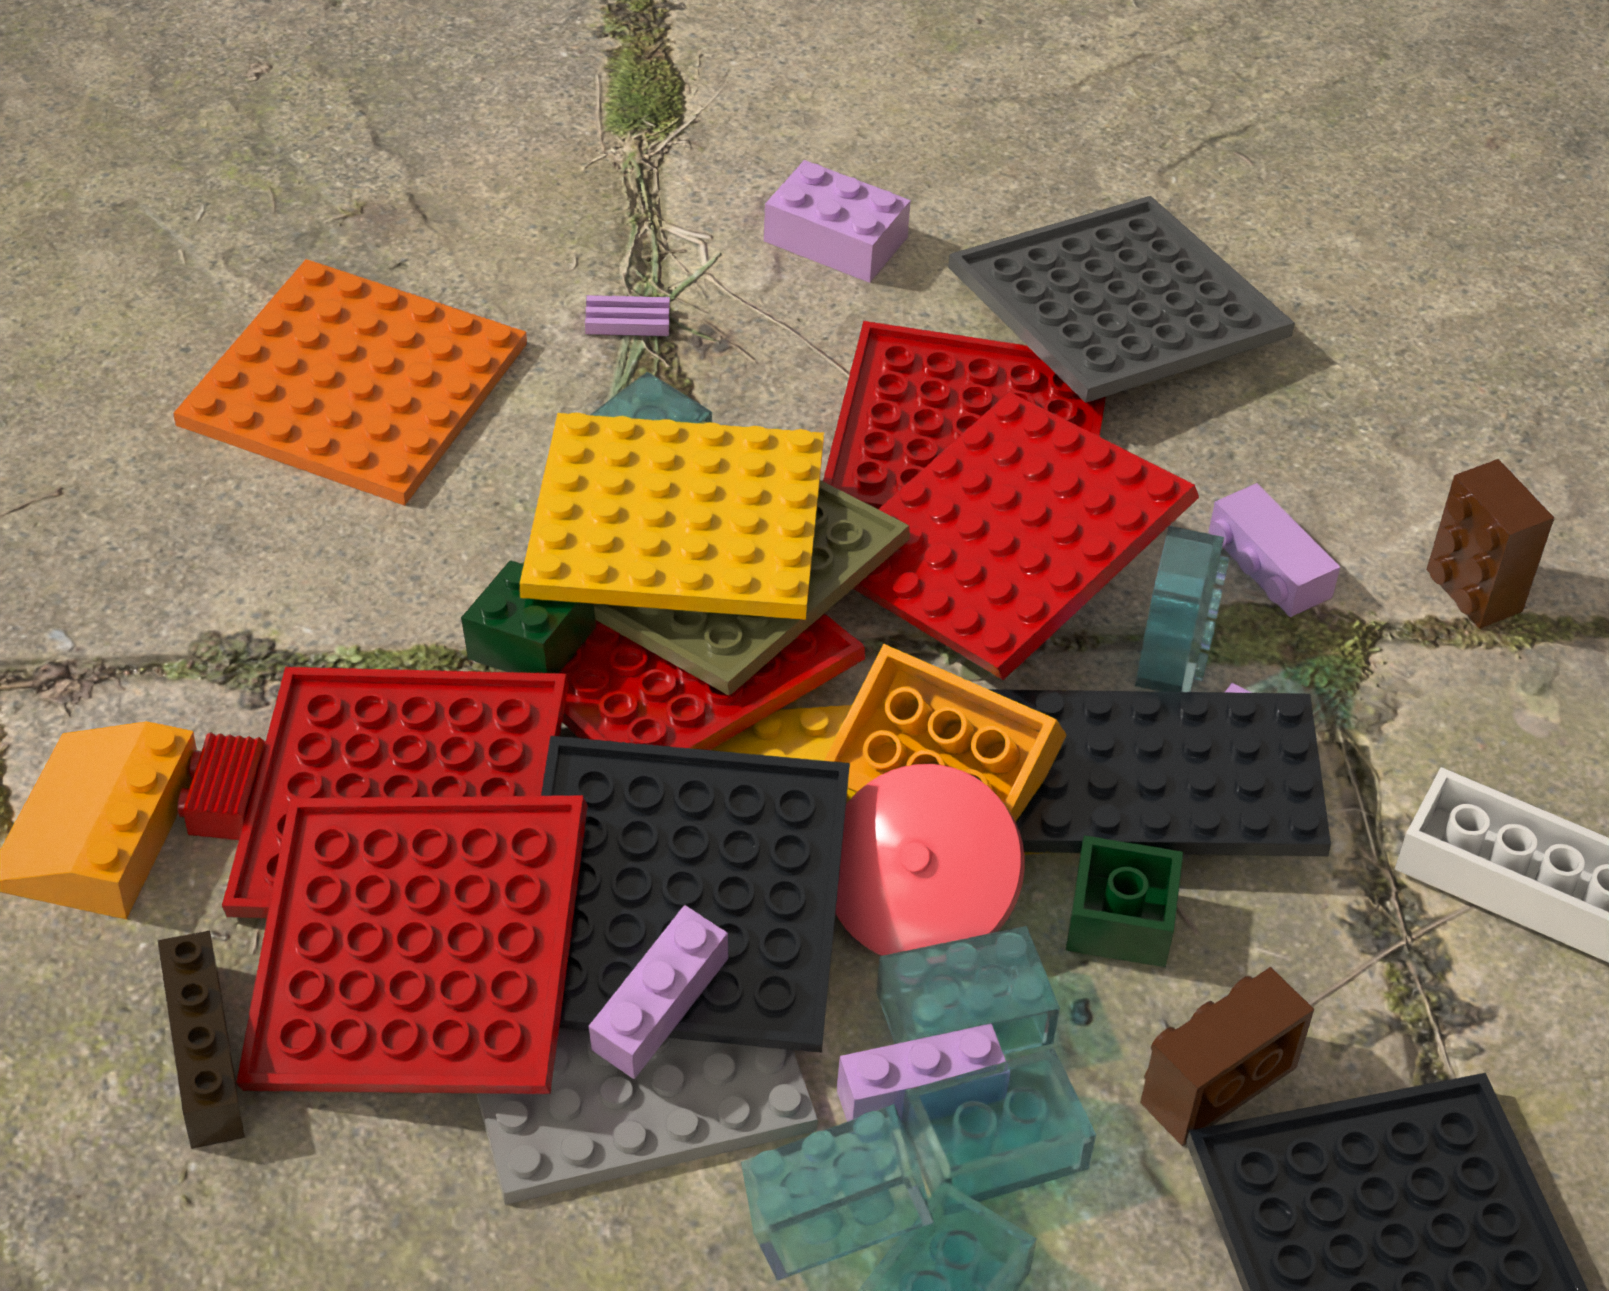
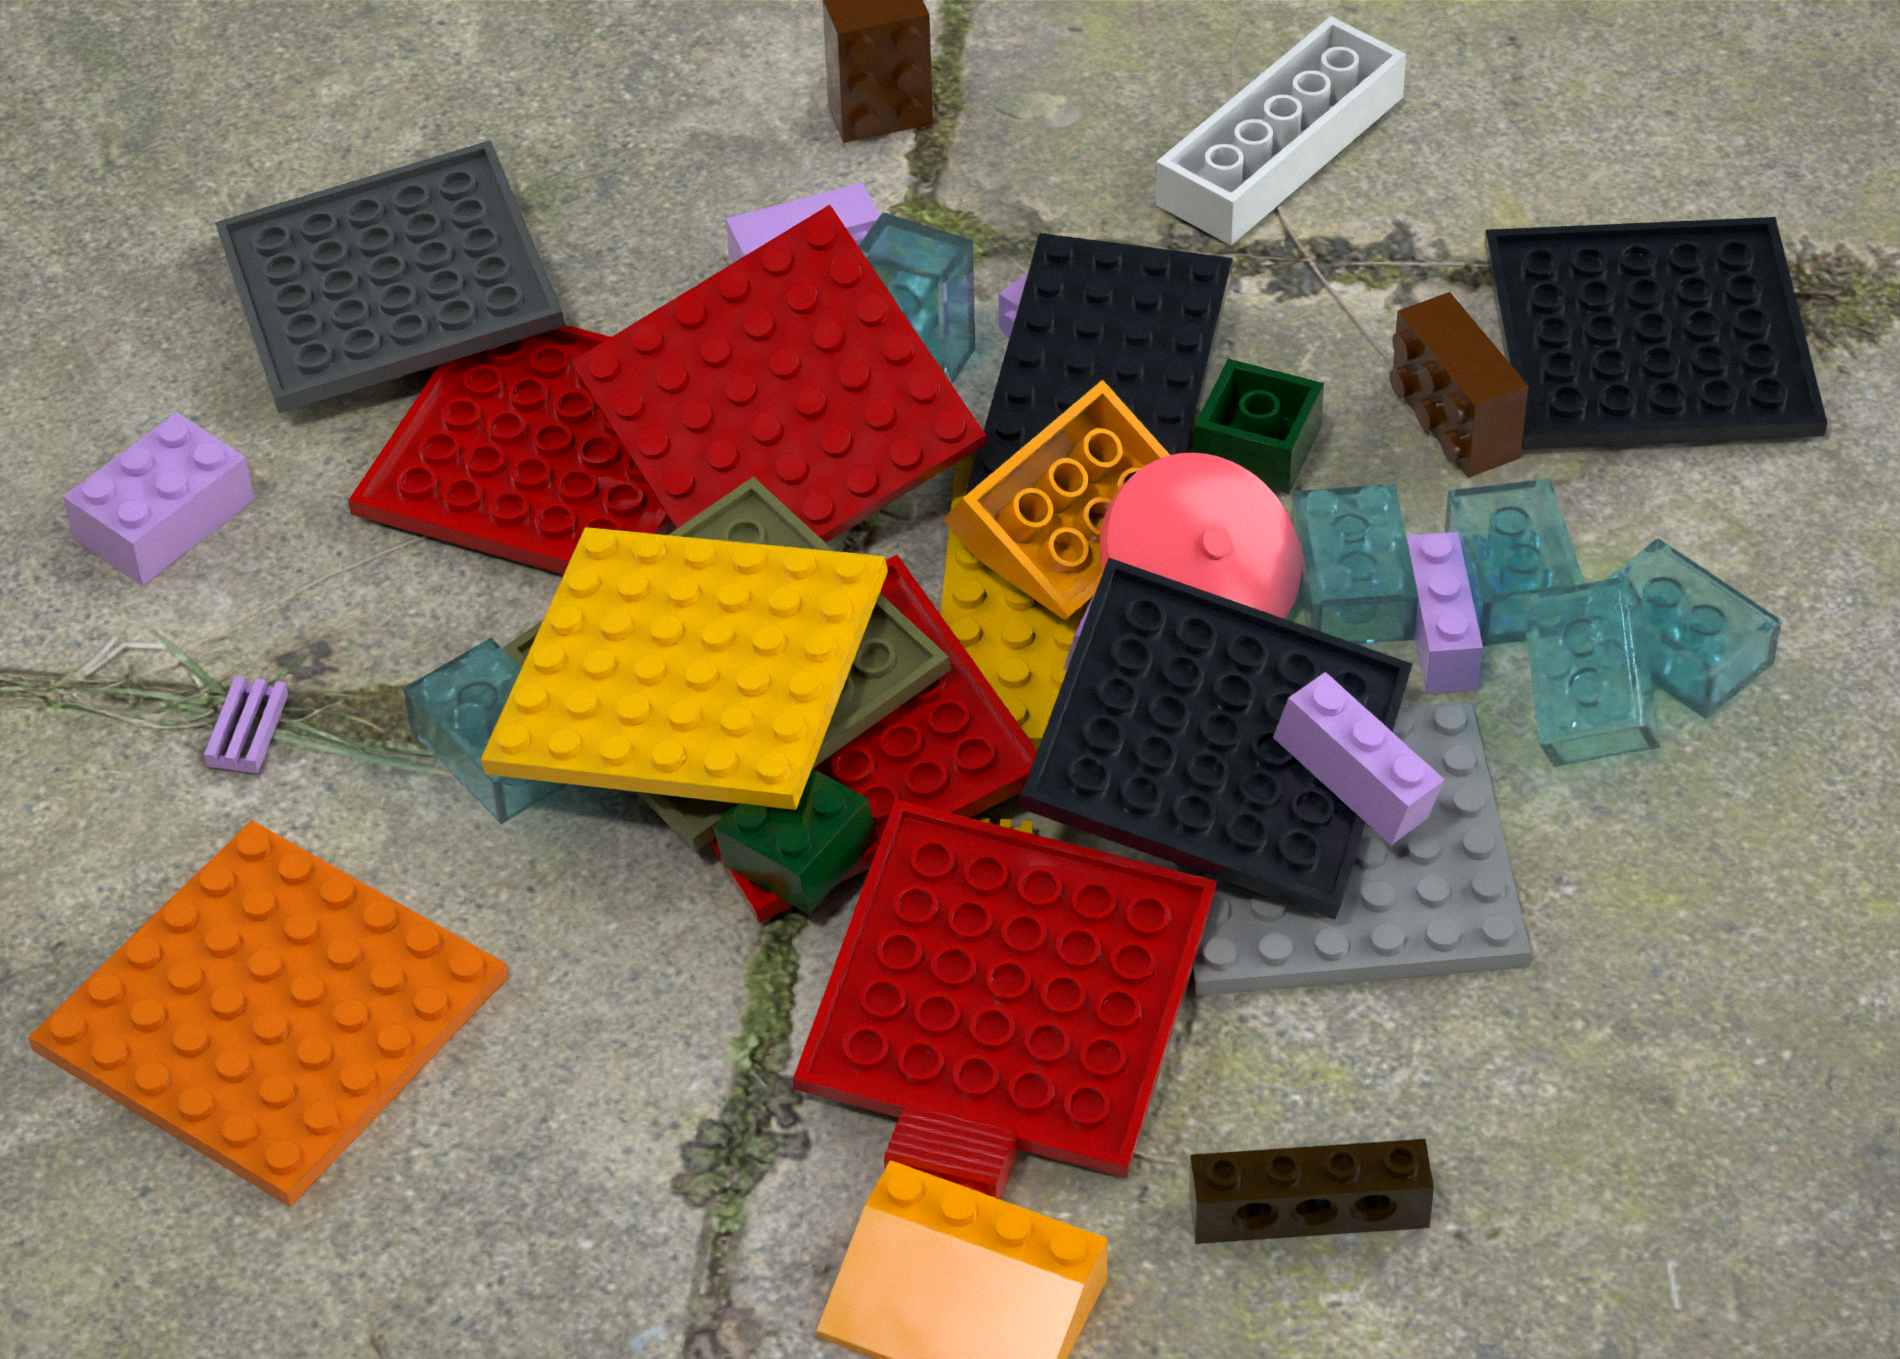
camera: 75 degrees left, 0 degrees up
red plate [236,795,588,1094] -> none

